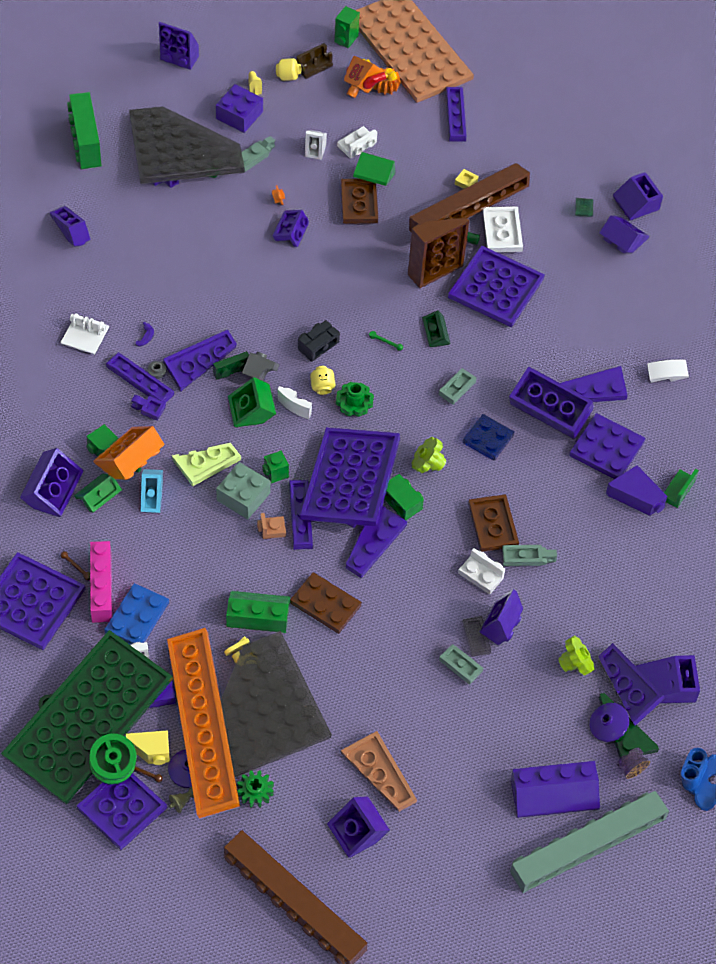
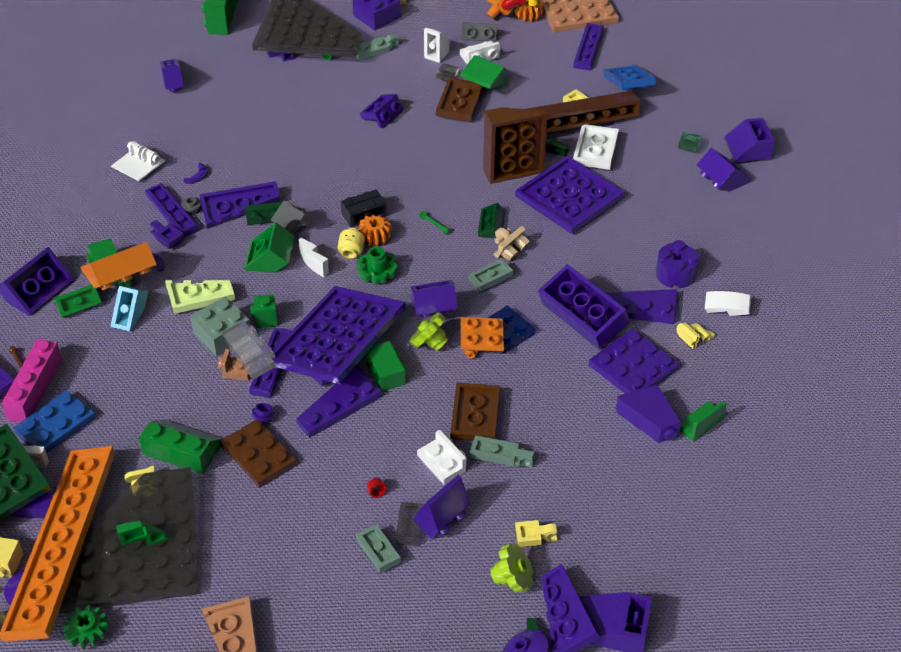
camera: 20 degrees right, 10 degrees down
orange plate [272,185,285,205] -> none
none -> green slope [116,521,168,546]
none -> clear brick [222,320,276,379]
none -> dark purple plate [252,403,274,423]
none -> orange gear [358,214,392,246]
none -> red hinge [367,477,387,498]
none -> dark purple slope [411,280,458,317]
none -> clear smoke plate [436,63,459,82]
none -> orange hinge [461,317,504,359]
none -> dark grey hinge [462,22,497,41]
none -> tan hips [493,226,530,262]
none -> light yellow plate [515,520,557,547]
none -> blue plate [603,65,656,91]
none -> dark purple brick [656,240,699,288]
none -> light yellow piece [677,323,715,349]

